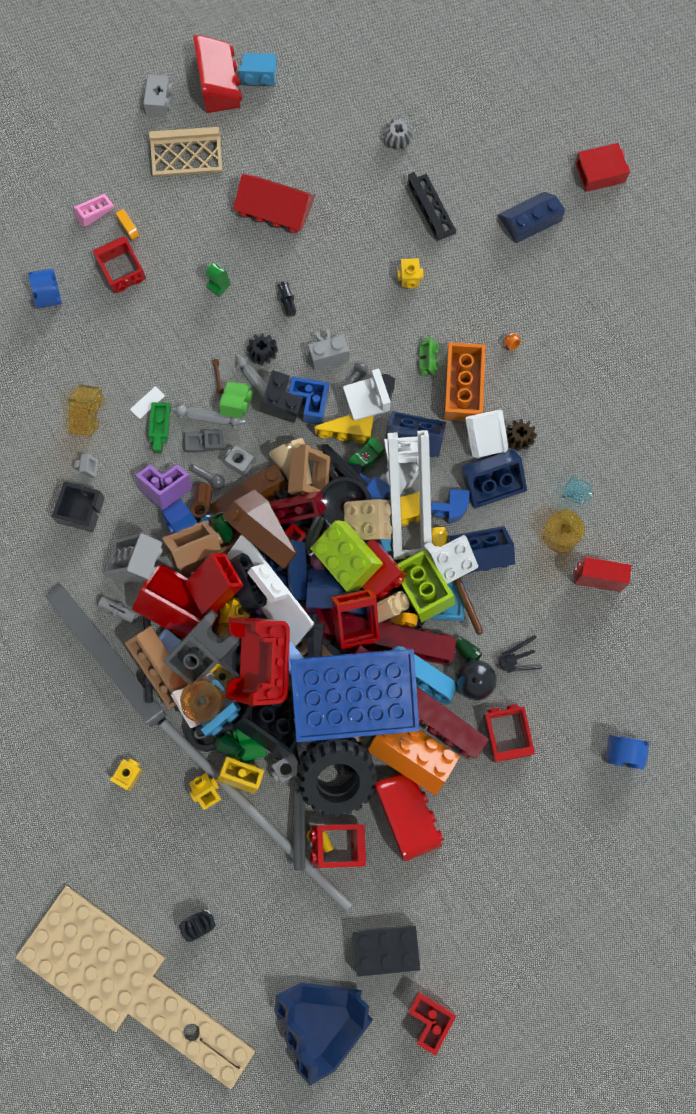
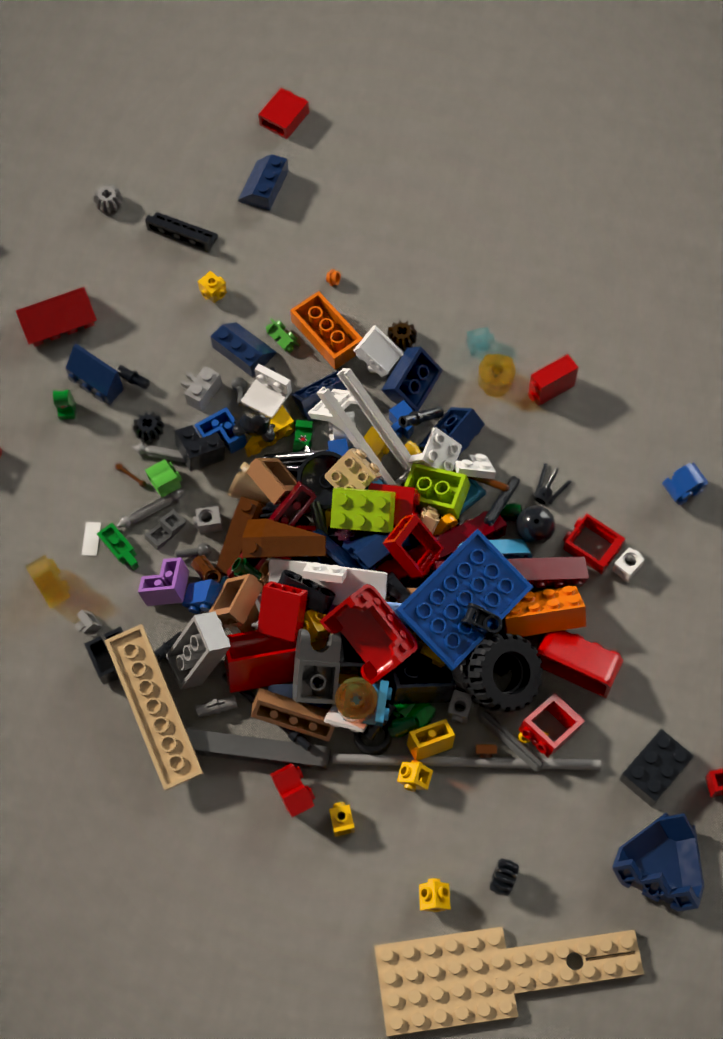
camera: 40 degrees left, 10 degrees down
none -> dark blue slope [65,344,124,405]
none -> tan plate [104,624,204,791]
none -> black axle [154,632,182,663]
none -> dark blue slope [210,322,277,378]
none -> black hair [232,413,275,443]
none -> red brick [270,763,316,817]
none -> black pin [398,406,444,428]
none -> yellow brick [419,878,450,913]
none -> white plate [454,454,496,479]
none -> black piece [460,603,503,637]
none -> reddish brown plate [475,744,497,758]
none -> black axle [484,476,520,526]
none -> white brick [612,547,645,582]

